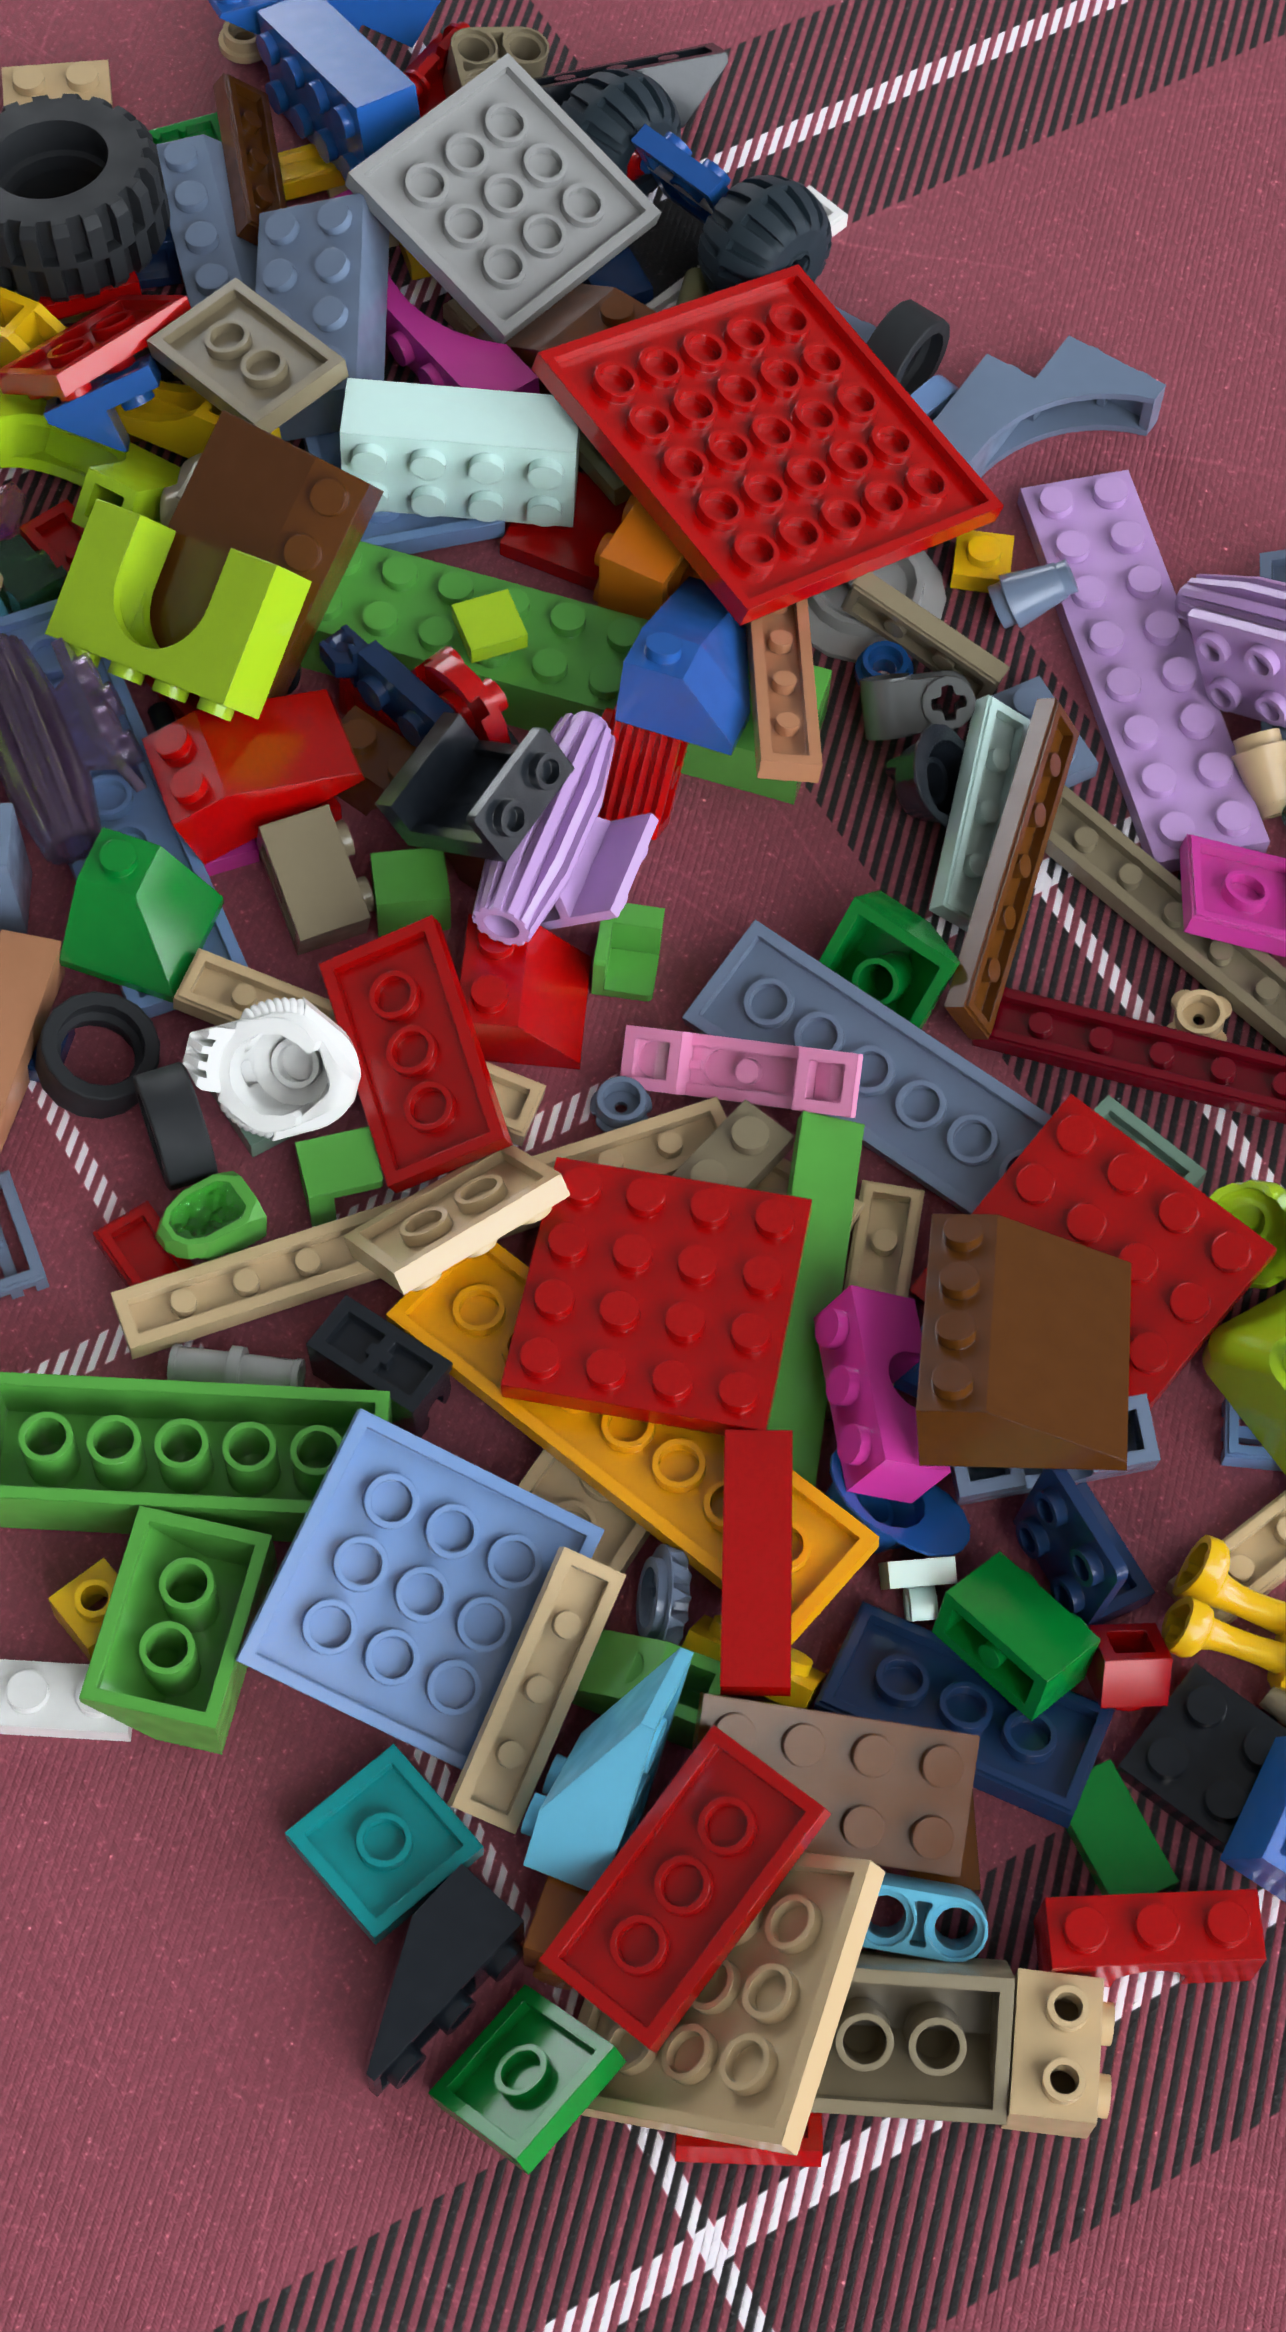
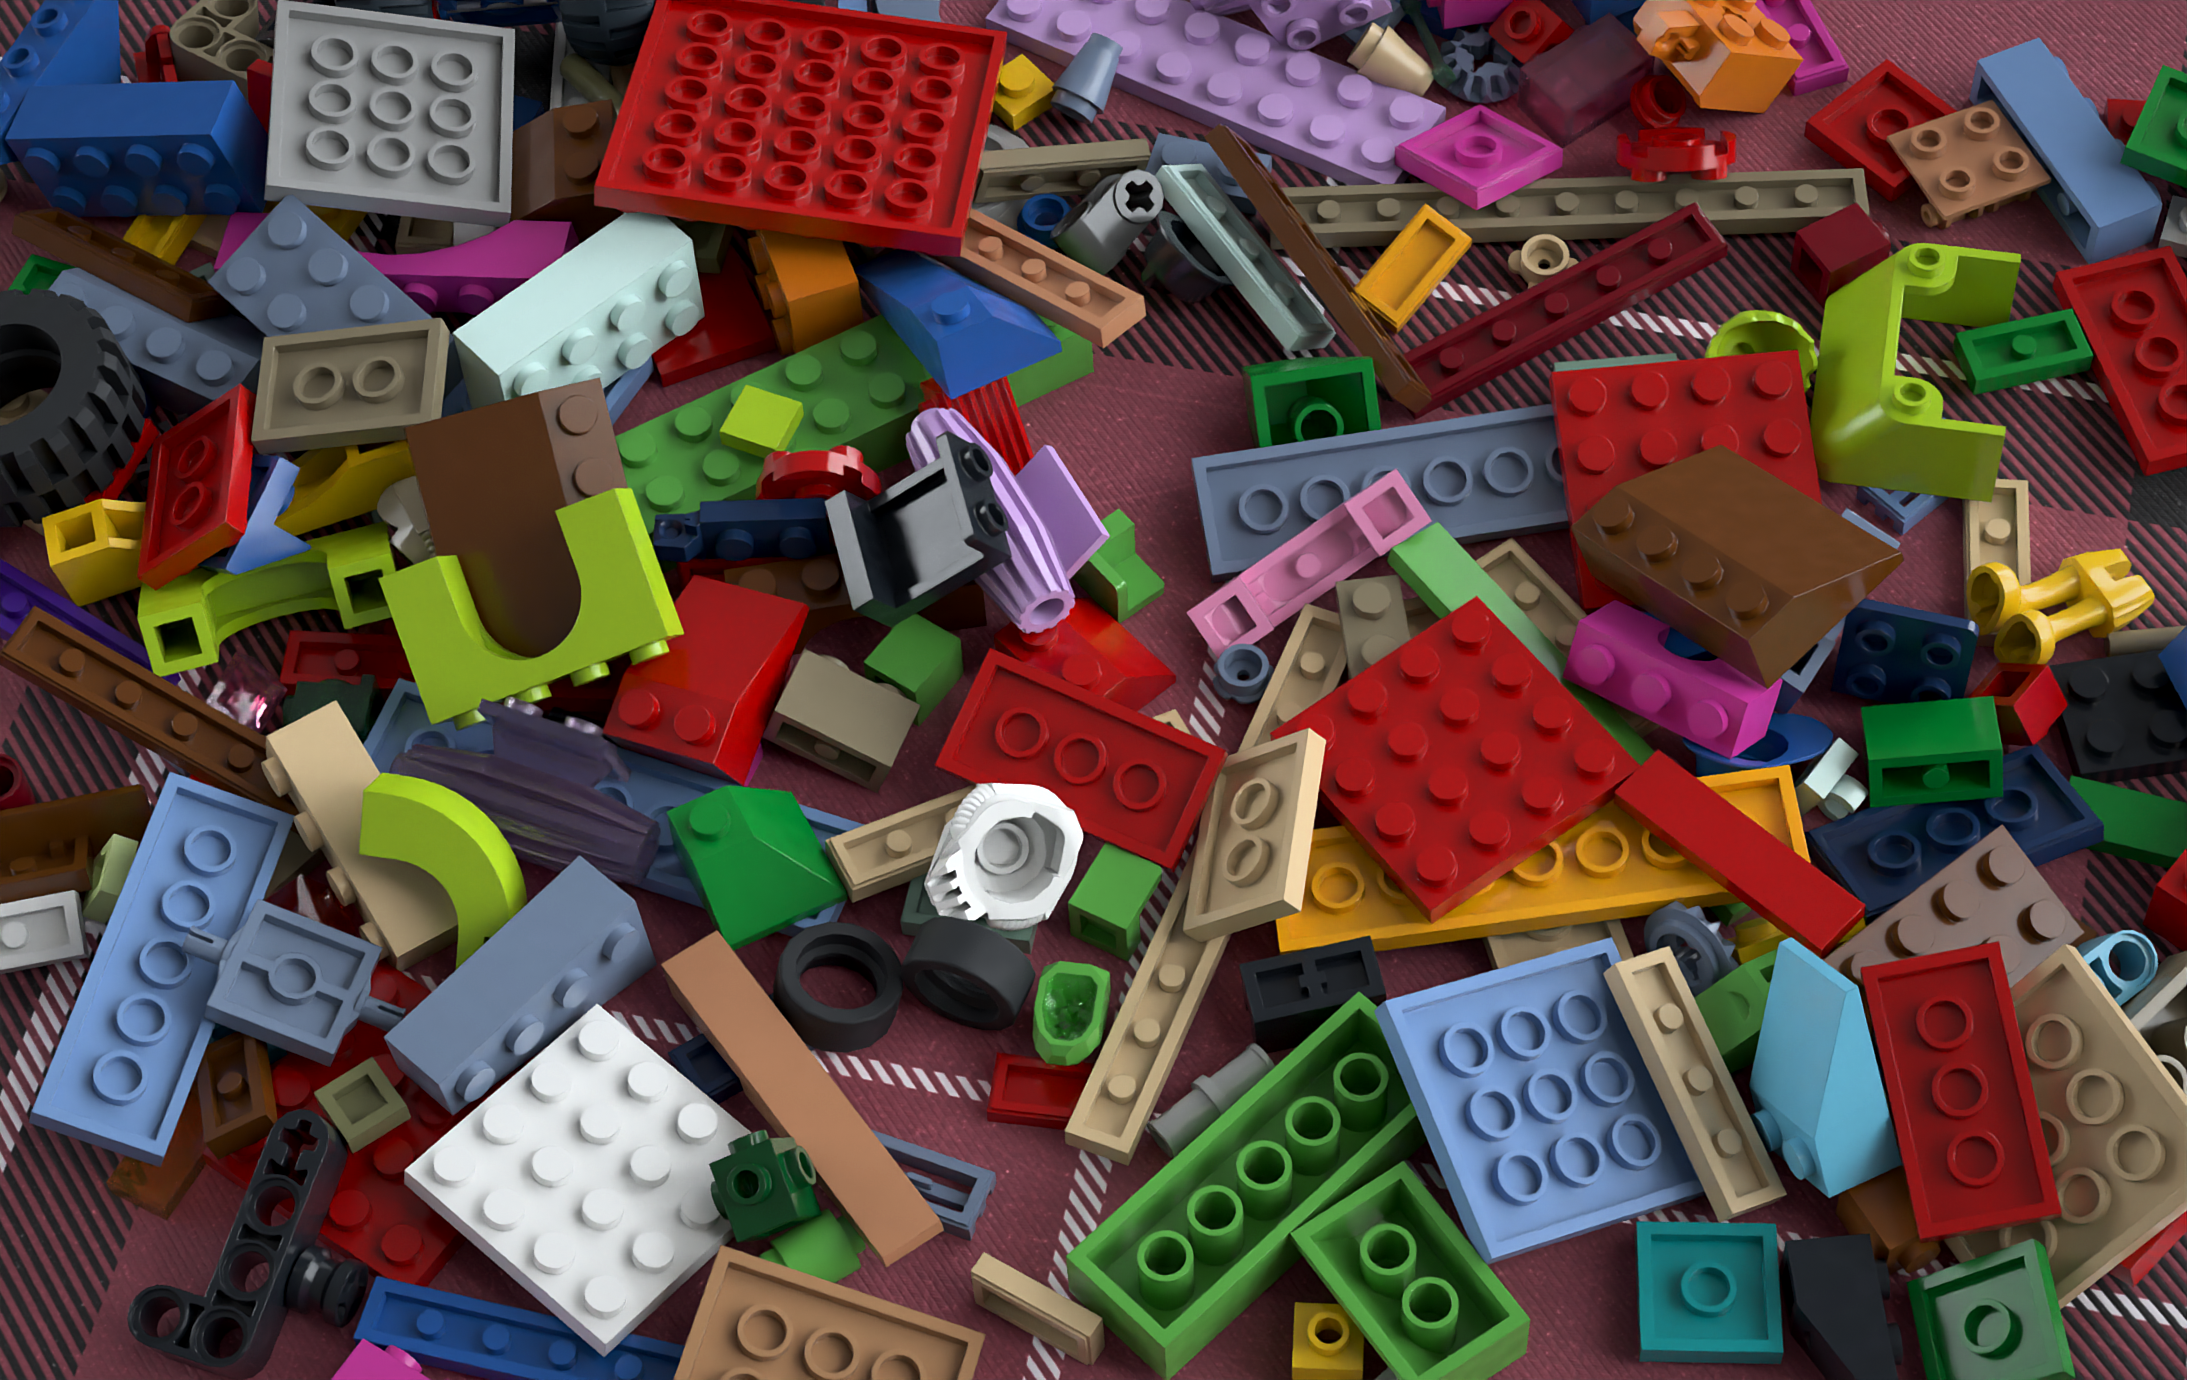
camera: 40 degrees left, 5 degrees down
none -> light orange tile [1354,203,1472,335]

